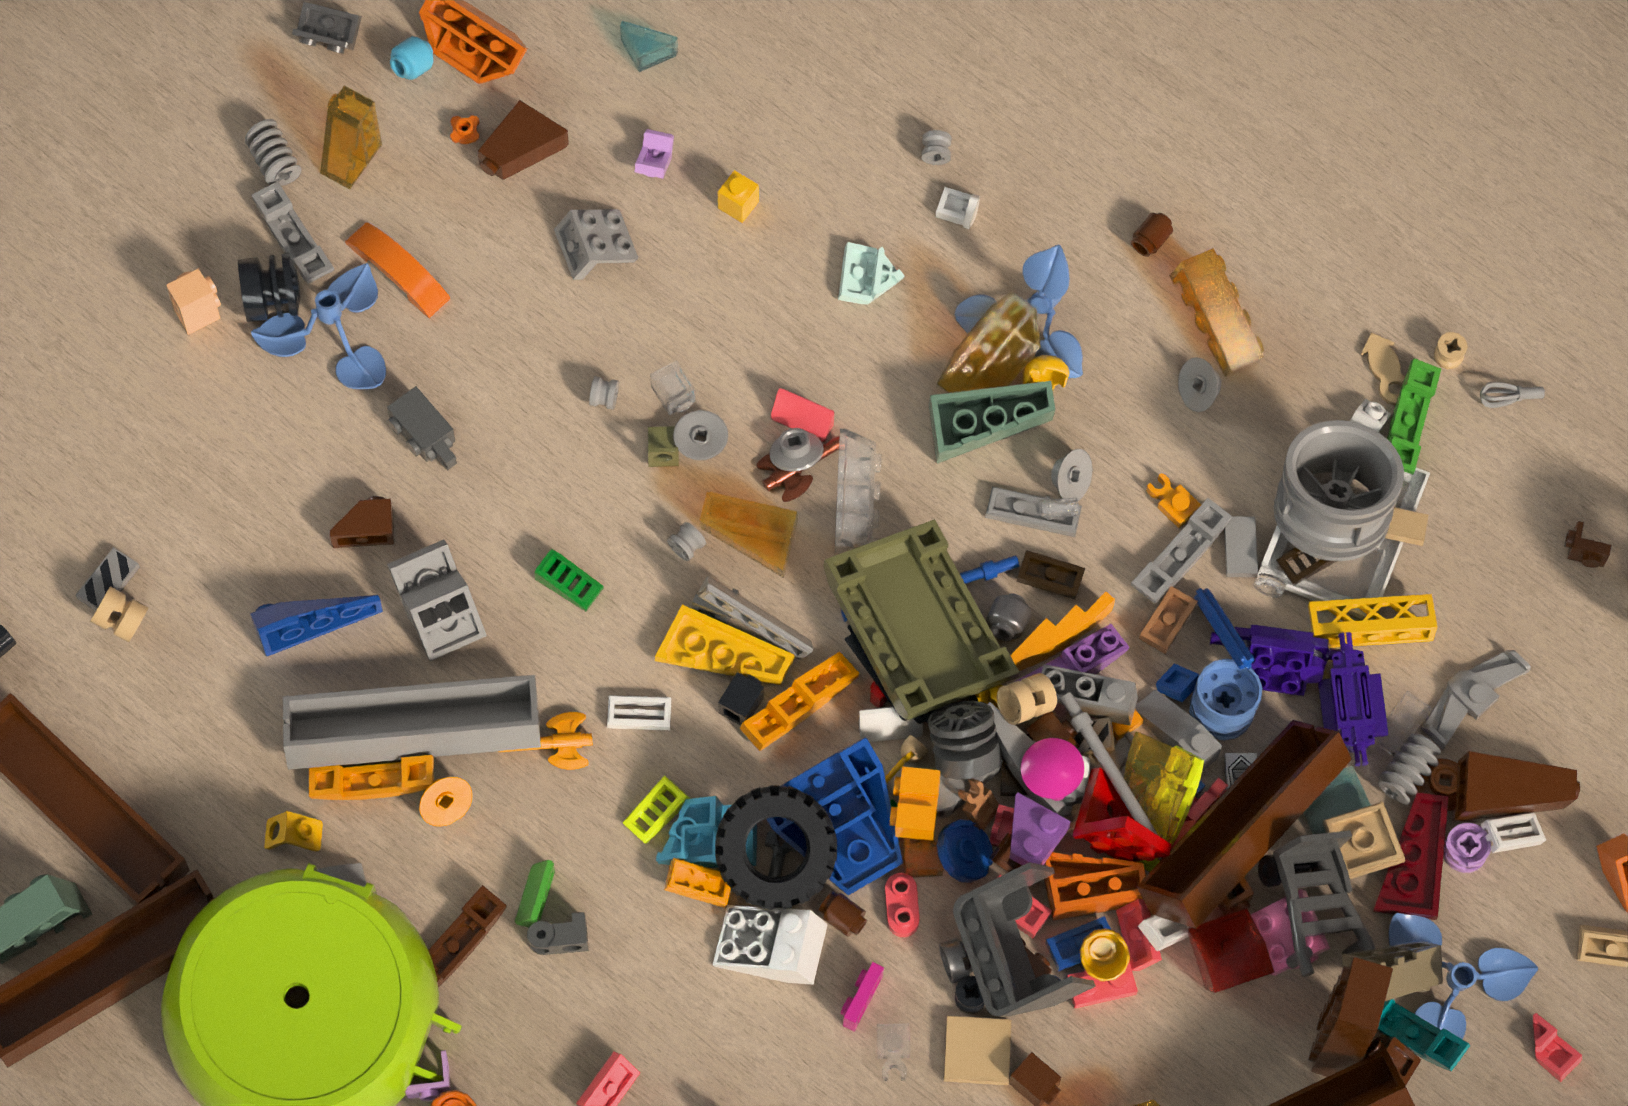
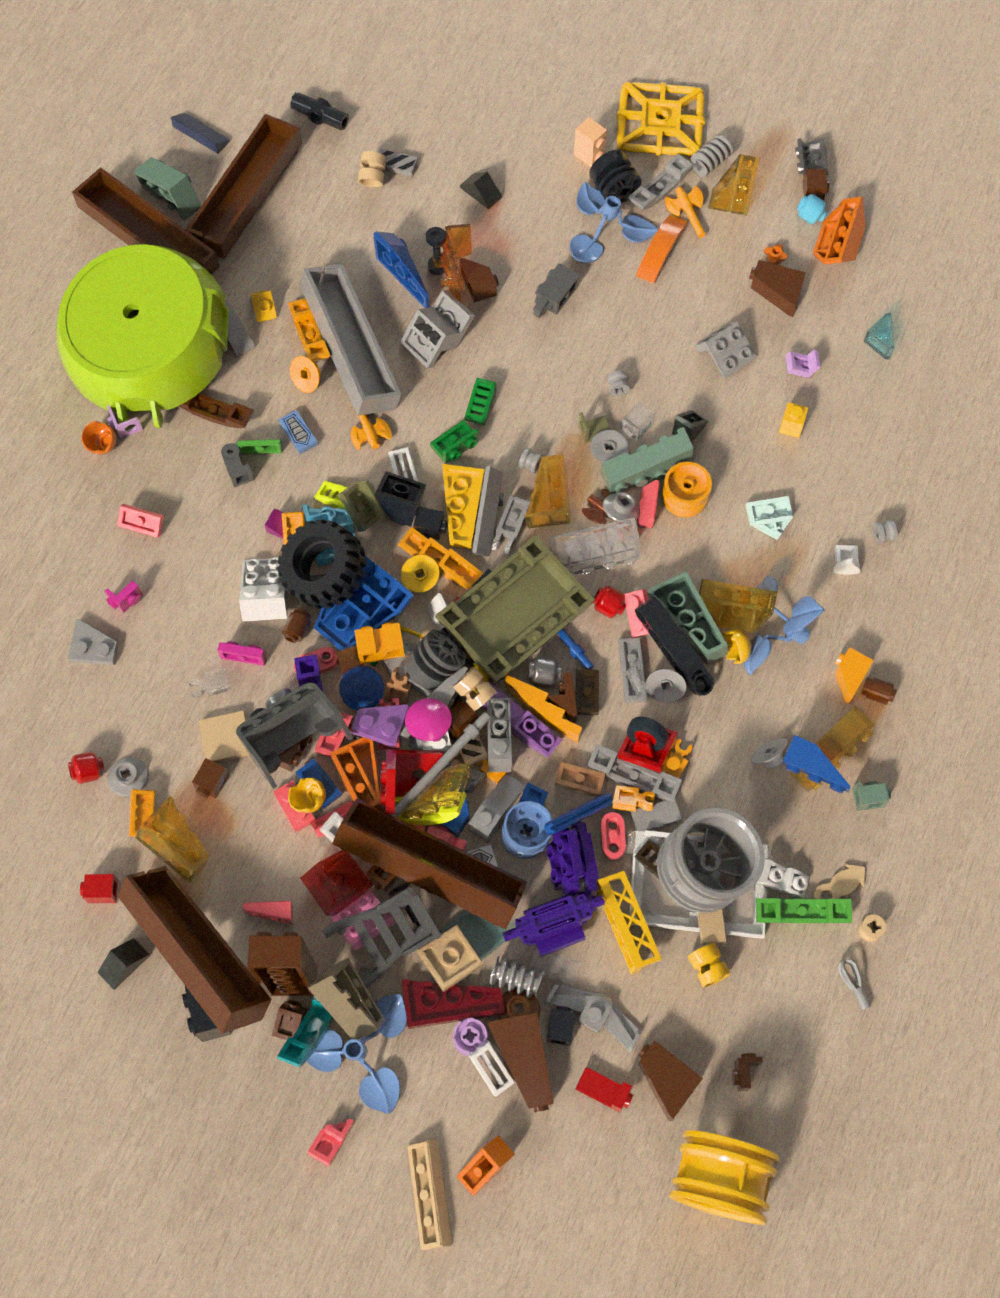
camera: 75 degrees right, 0 degrees up
none -> coral slope [243,901,293,924]
none -> magenta slope [265,508,283,539]
none -> tile [278,410,318,454]
none -> dark purple slope [294,654,323,692]
none -> olive bracket [338,479,388,532]
none -> black slope [375,471,426,527]
none -> yellow piece [401,555,439,593]
none -> clear orange hand [426,224,472,303]
none -> green bracket [430,420,479,464]
none -> pearl dark grey slope [460,172,502,210]
none -> light grey hinge [492,495,531,555]
none -> black brick [546,1006,575,1046]
none -> reddish brown slope [547,672,577,723]
none -> red bracket [576,1067,634,1113]
none -> red head [593,585,626,618]
none -> coral plate [600,812,626,860]
none -> sand green wedge [601,427,694,493]
none -> light orange plate [613,785,655,812]
none -> yellow plate [616,82,705,156]
none -> plate [618,717,678,773]
none -> coral plate [624,589,649,637]
none -> black piece [635,596,714,696]
none -> reddish brown slope [638,1041,703,1121]
none -> light orange wheel [661,461,712,518]
none -> light orange piece [665,185,706,238]
none -> pearl dark grey slope [672,410,709,442]
none -> yellow wheel [688,943,731,988]
none -> blue slope [783,735,851,794]
none -> reddish brown brick [802,169,830,200]
none -> light orange slope [835,647,874,704]
none -> sand green brick [852,781,891,811]

